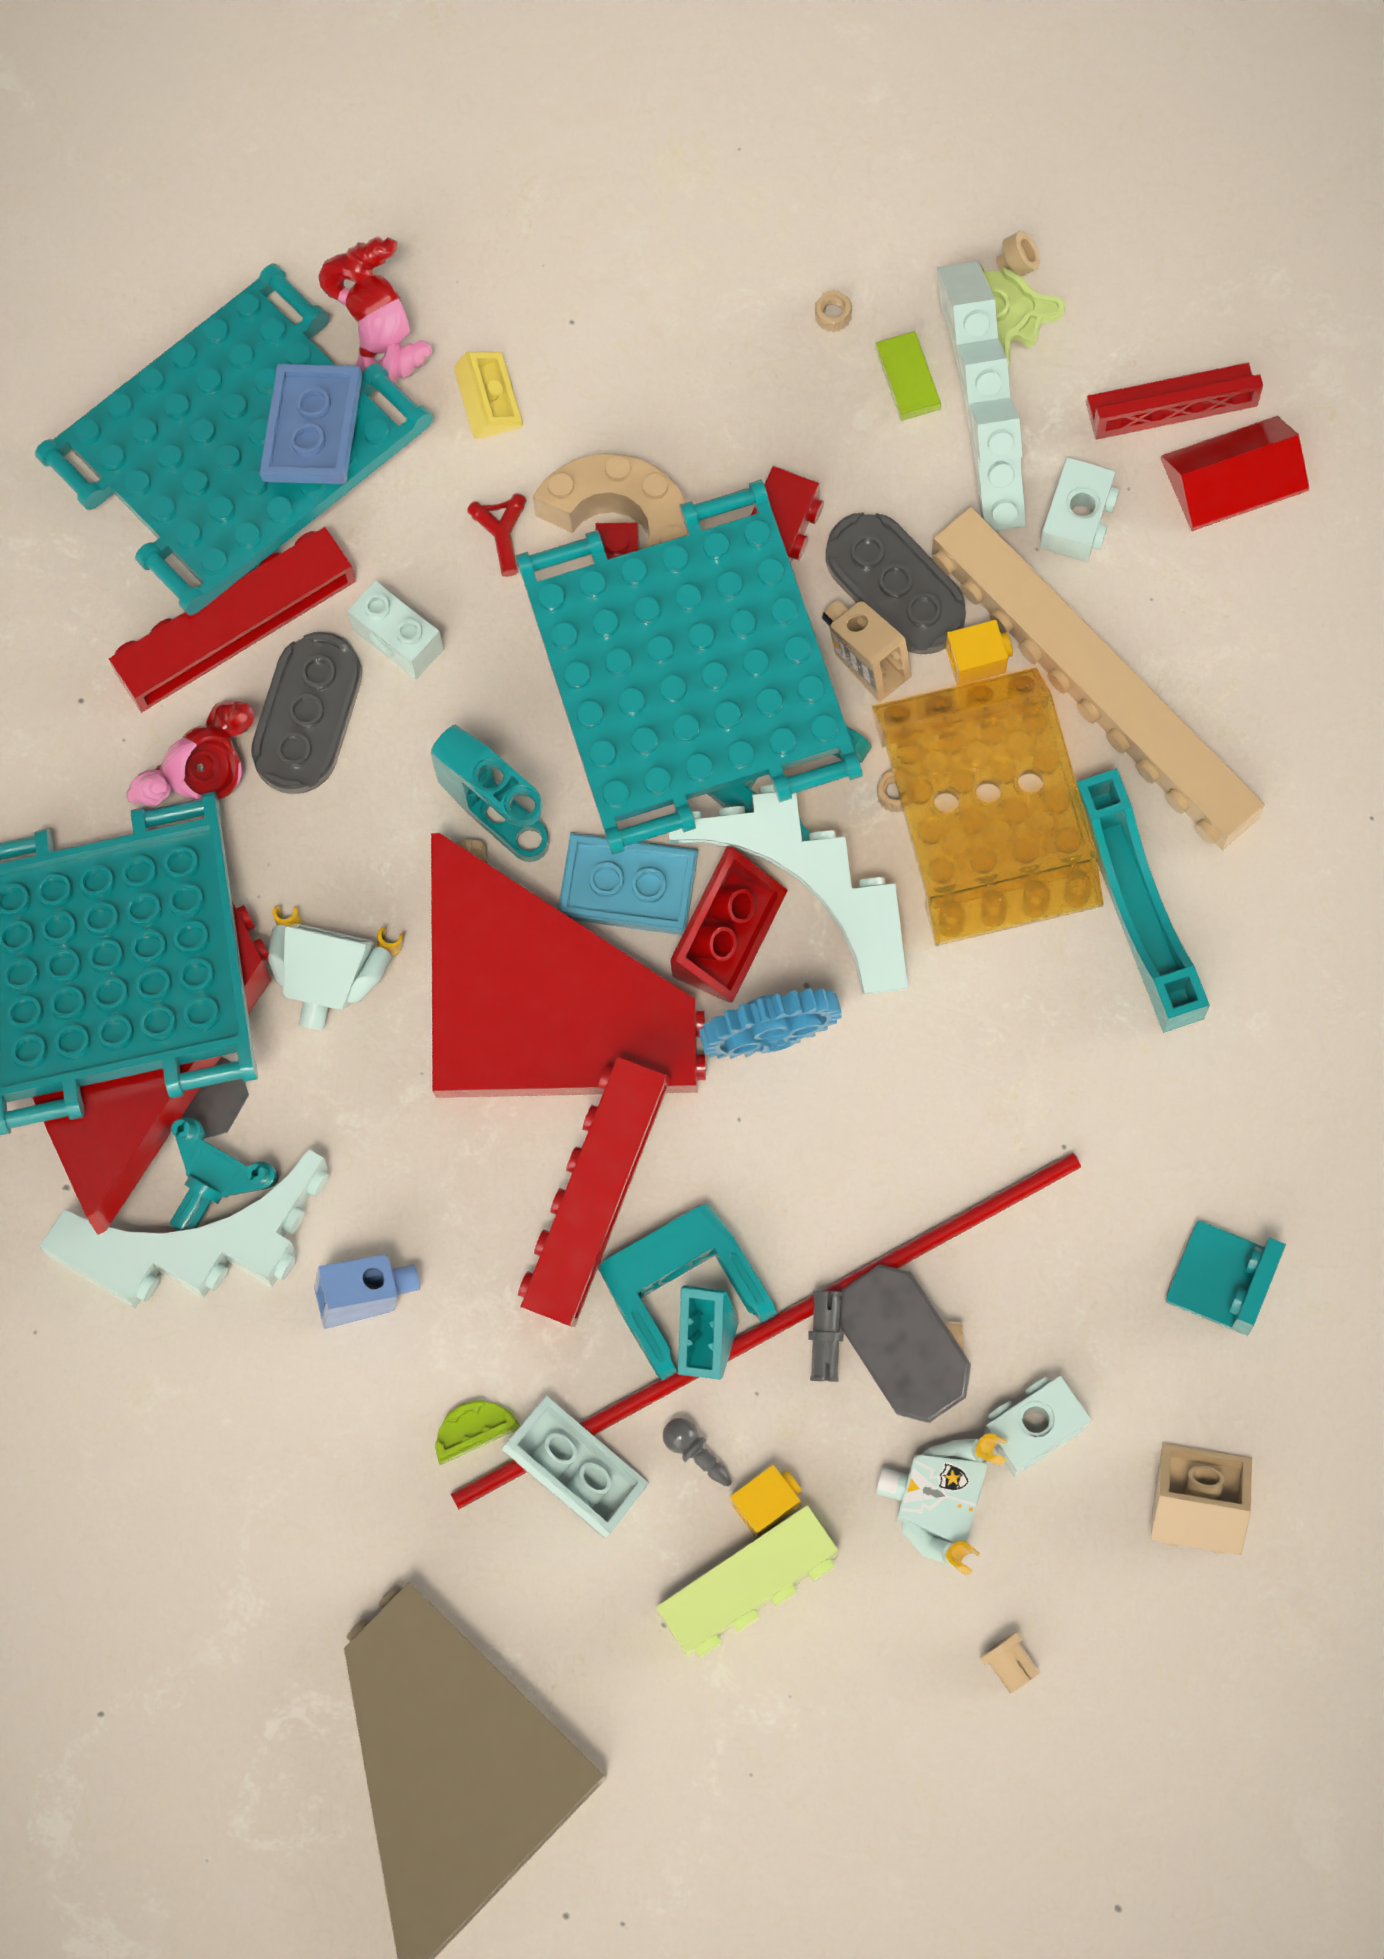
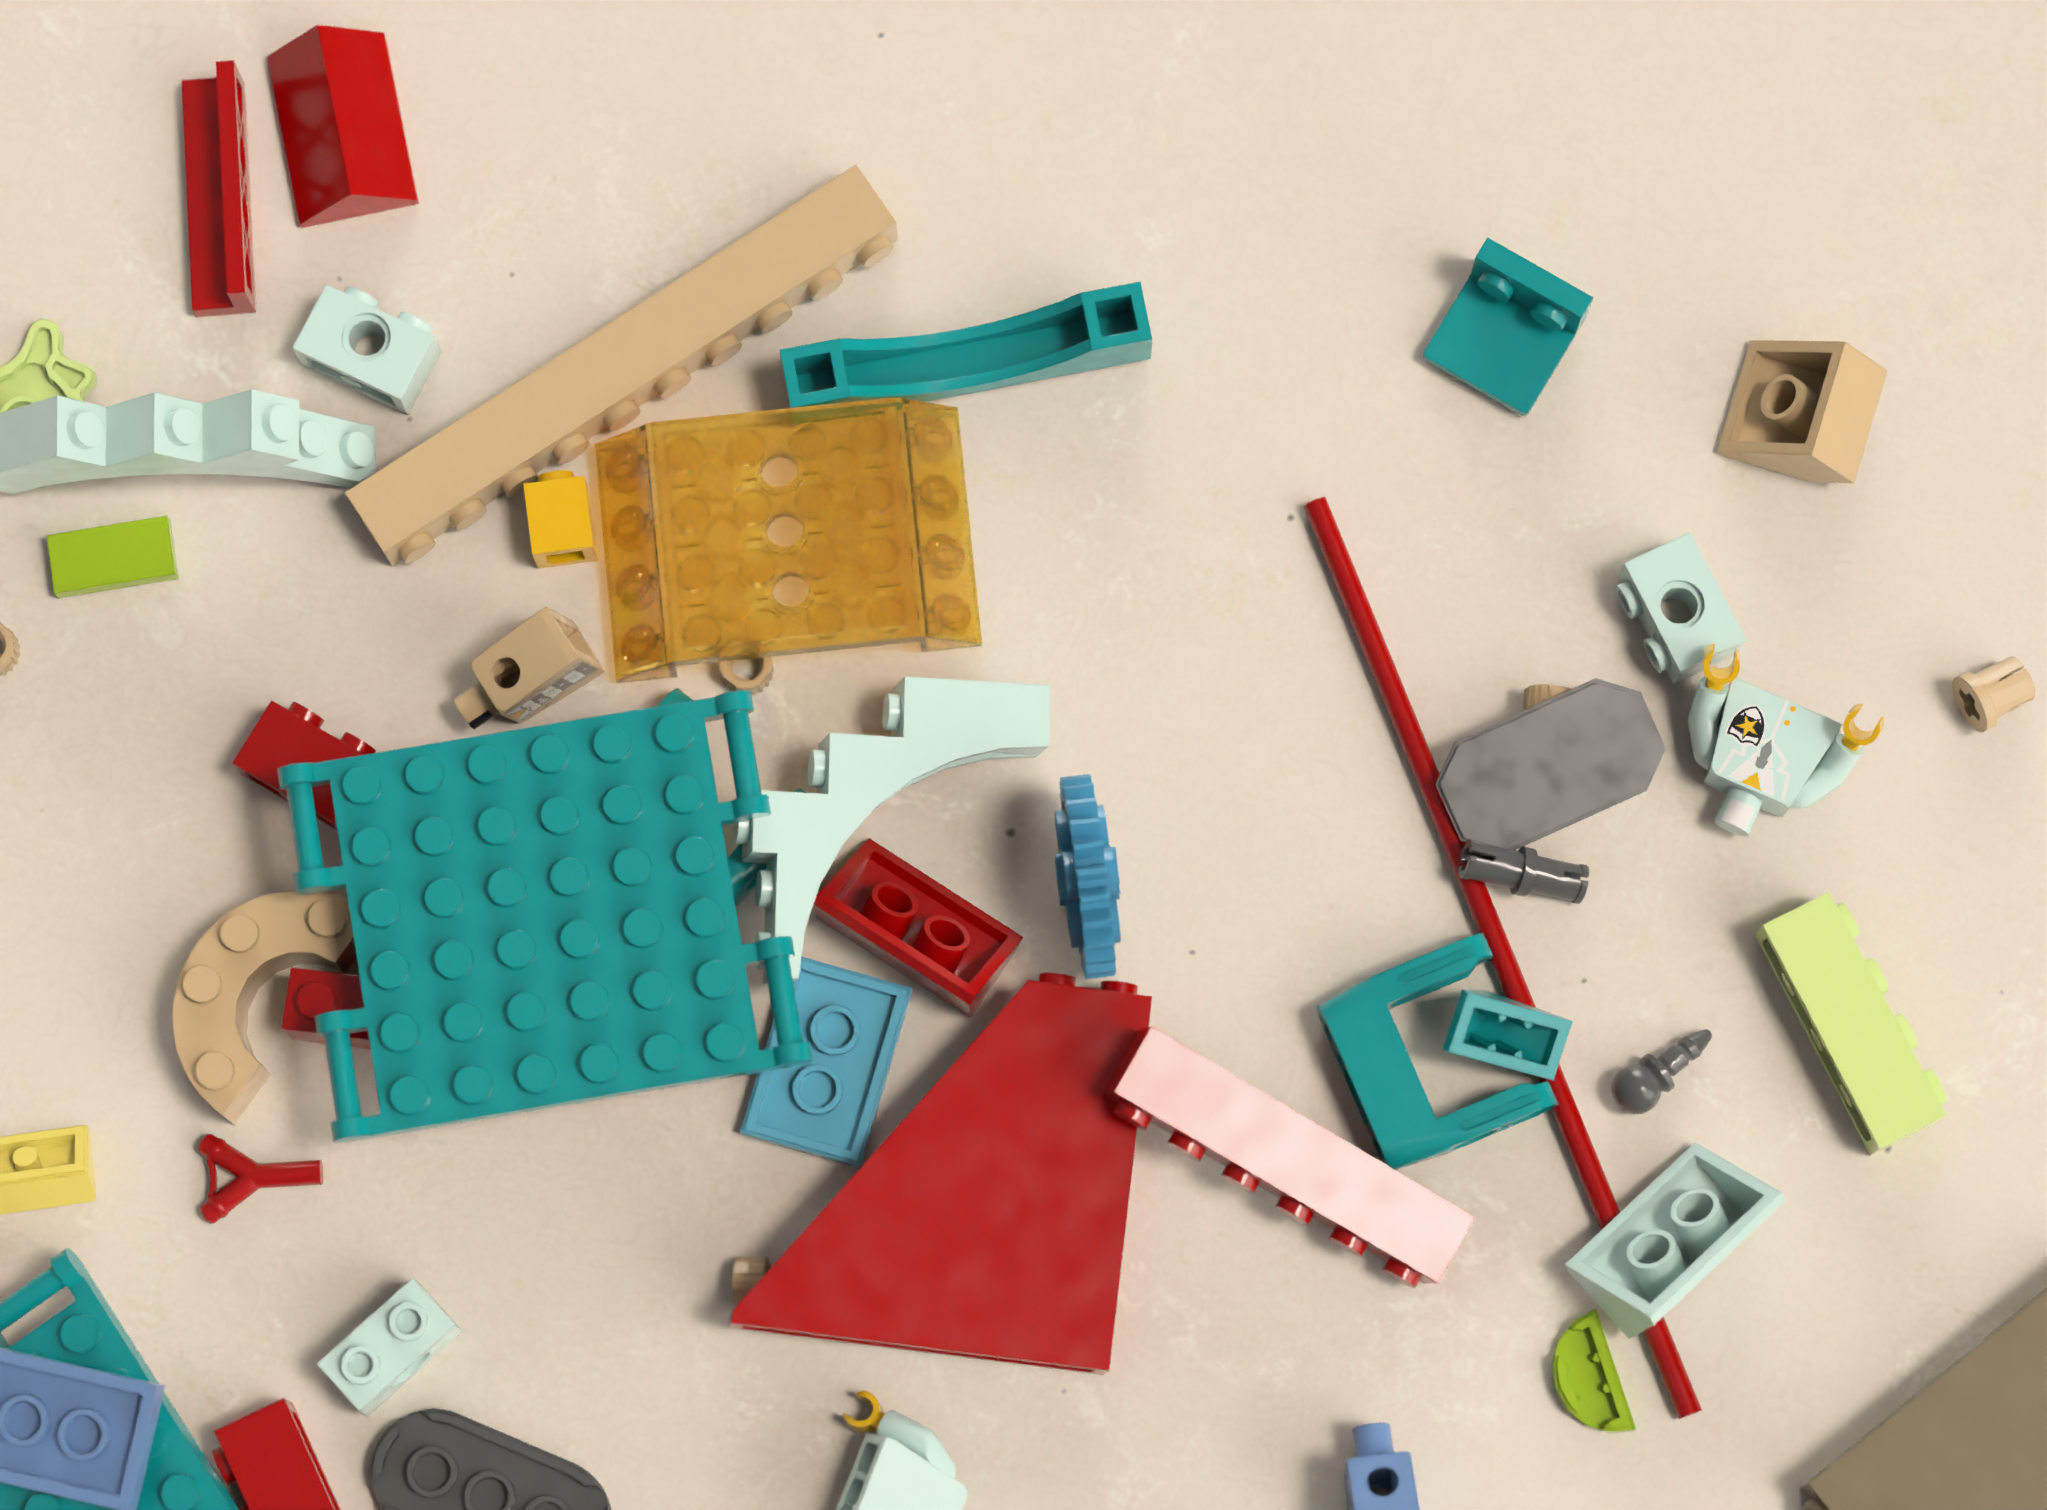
camera: 85 degrees left, 5 degrees up
teal connector [431,725,549,862] -> none
yellow brick [730,1465,802,1539] -> none
dark grey tile [825,512,966,654] -> none

